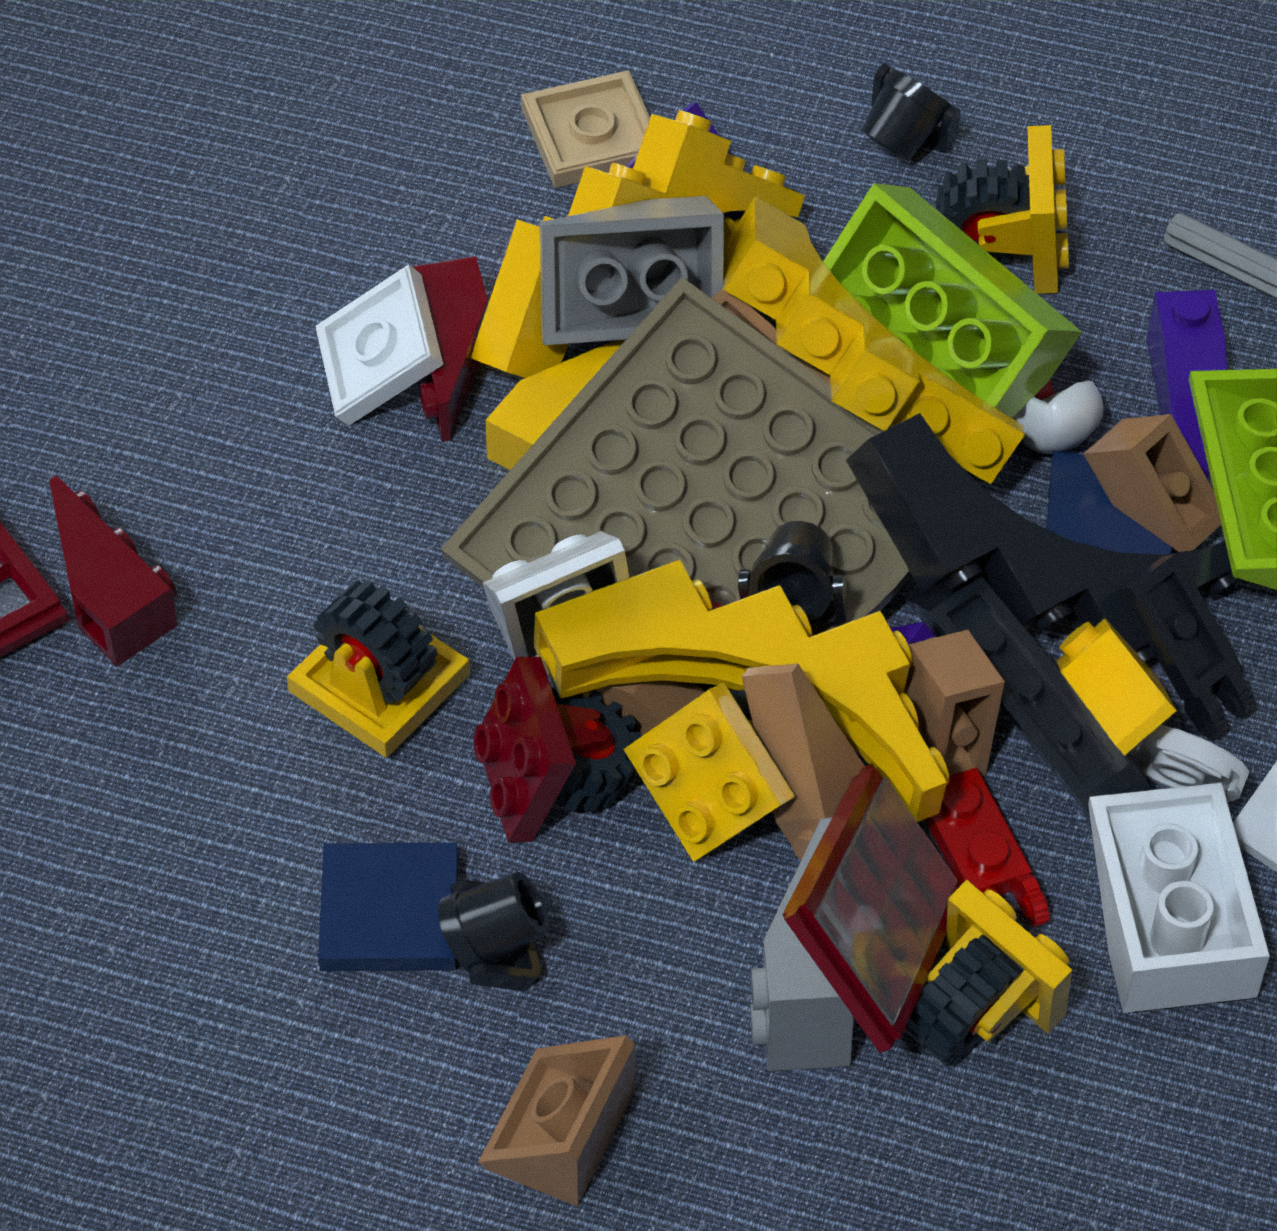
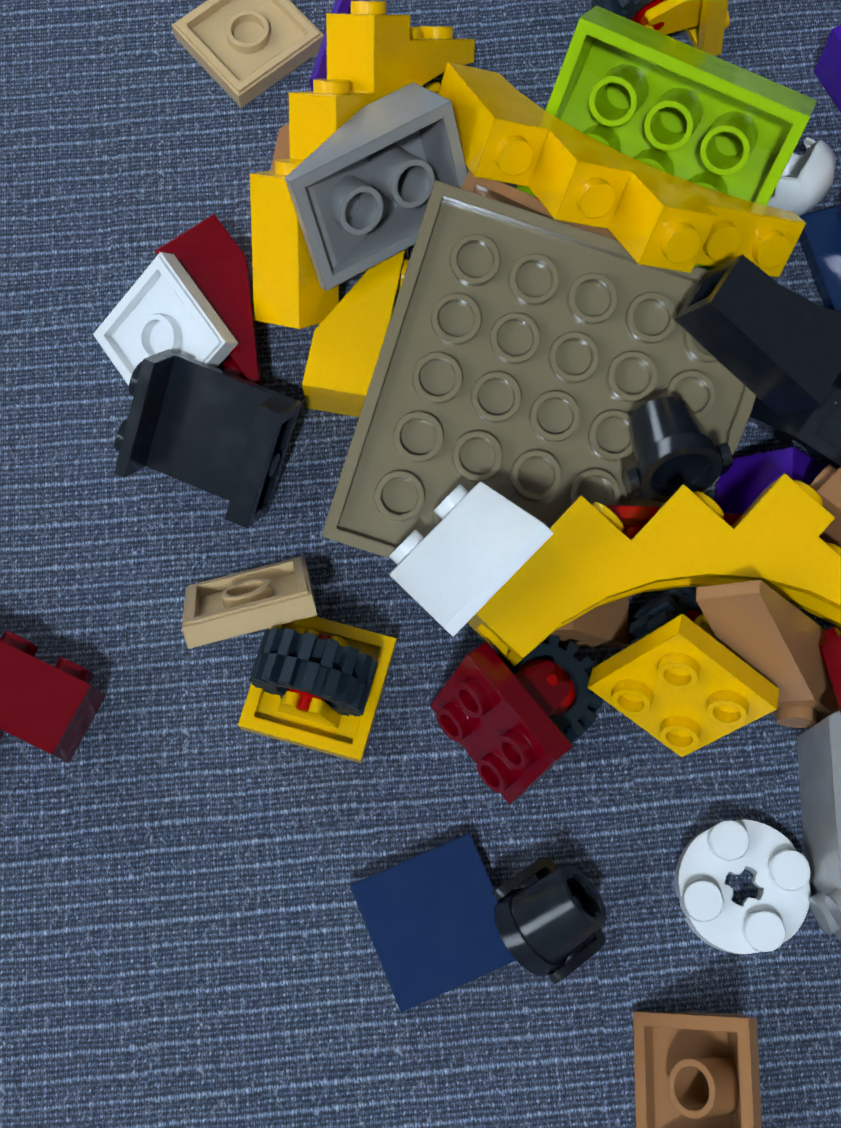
camera: 20 degrees left, 20 degrees up
none -> black panel [114,349,302,528]
none -> tan tile [182,556,317,649]
none -> white plate [674,819,811,954]

